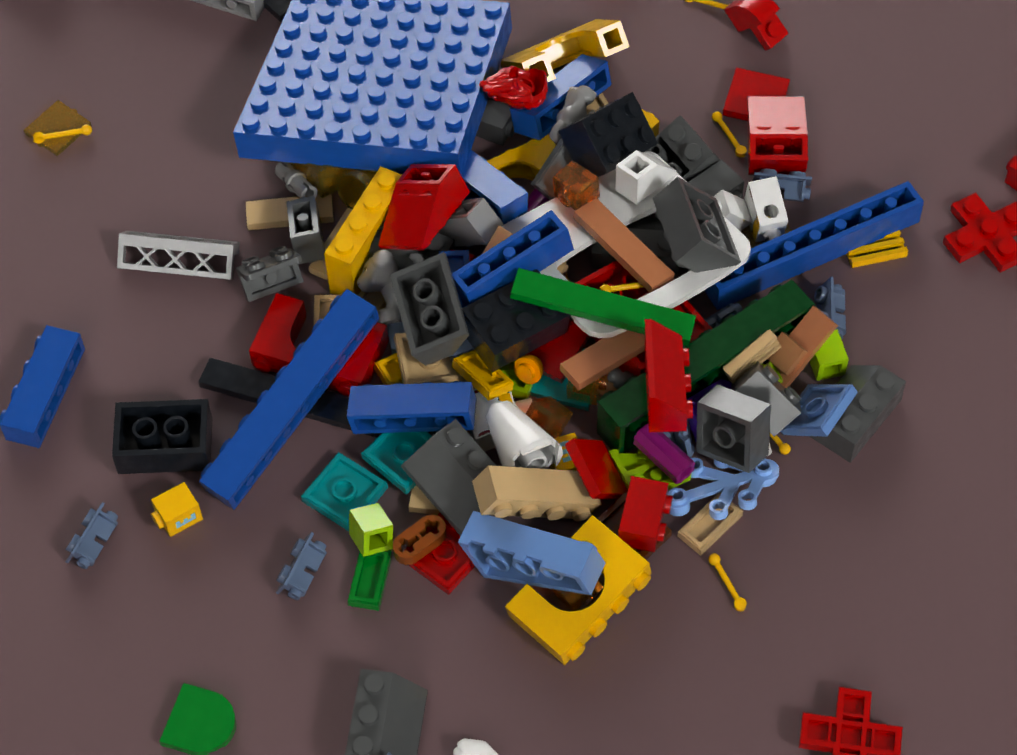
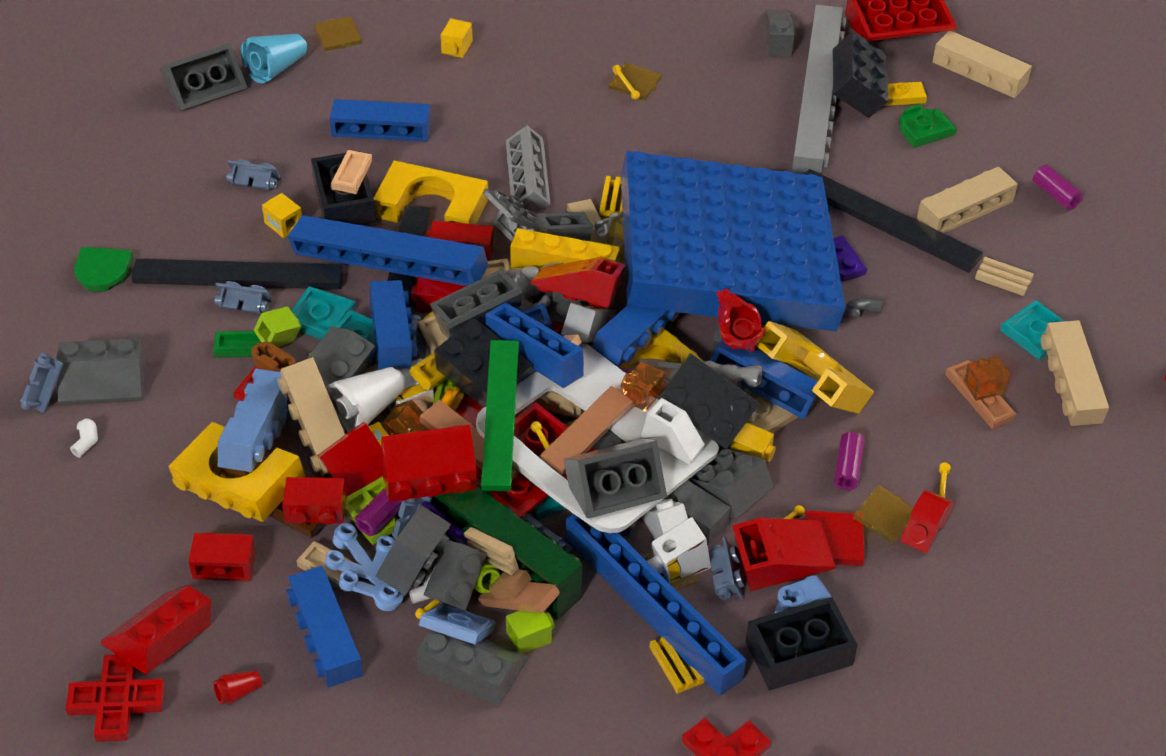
camera: 75 degrees right, 10 degrees down
yellow hinge [708,553,747,612] -> none
sand blue hinge [814,277,846,339] -> none
none -> red slope [101,585,212,675]
none -> black tile [131,259,343,290]
none -> red brick [188,532,256,581]
none -> red cone [213,670,262,705]
none -> blue brick [285,566,363,688]
none -> light nougat tile [331,150,372,194]
none -> yellow arch [373,160,488,225]
none -> yellow tile [599,175,622,217]
none -> black brick [745,597,858,691]
none -> medium blue piece [774,575,832,613]
none -> magenta axle [834,432,865,491]
none -> clear yellow piece [853,485,913,545]

